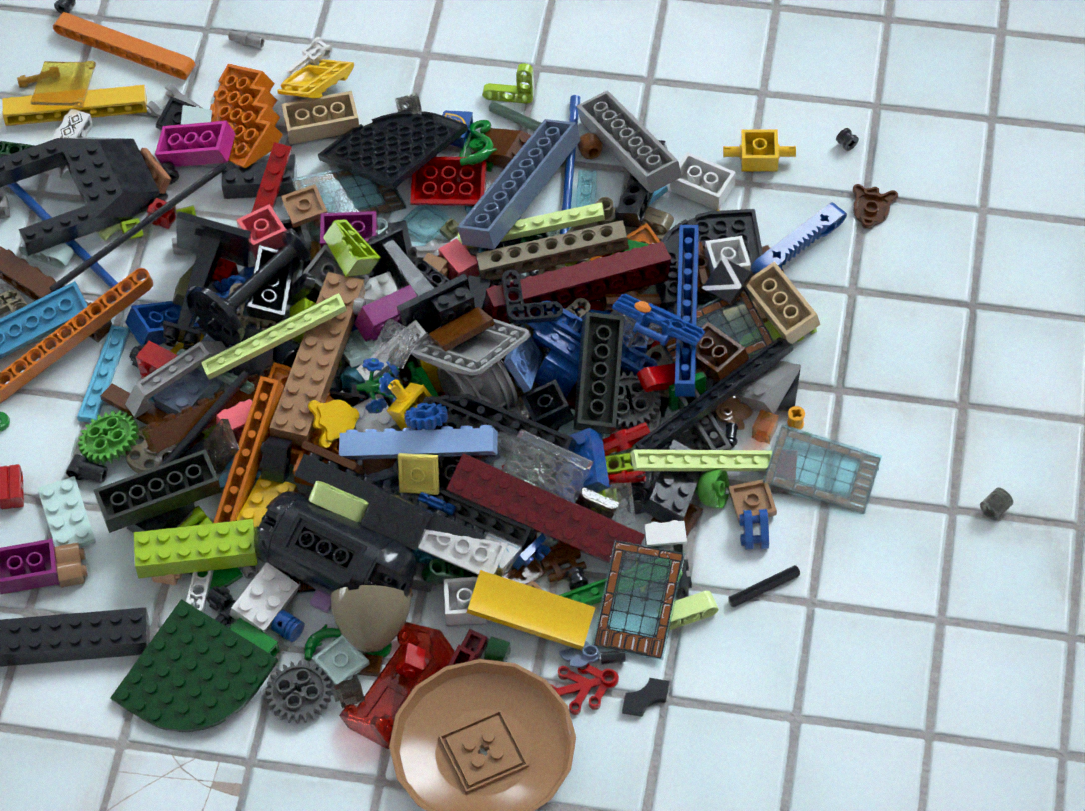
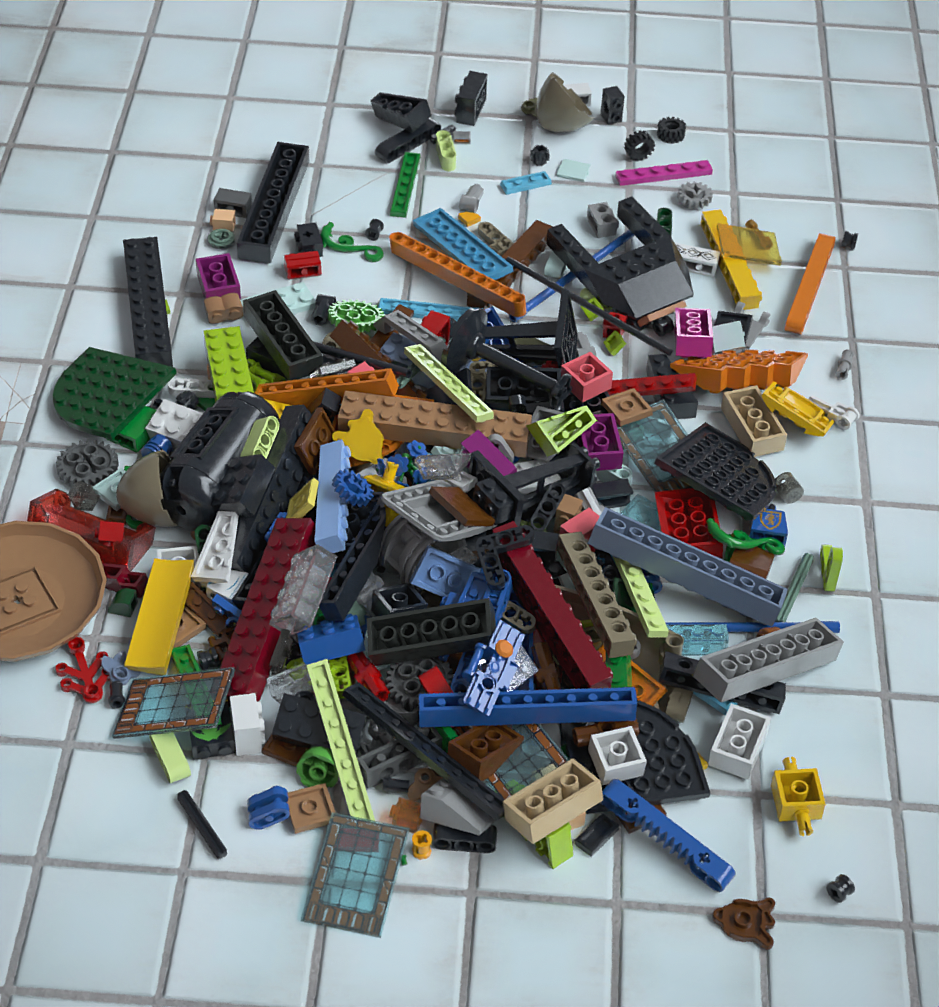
camera: 80 degrees right, 10 degrees down
black tile [622,678,670,717] -> none
black tile [702,258,754,306] -> none

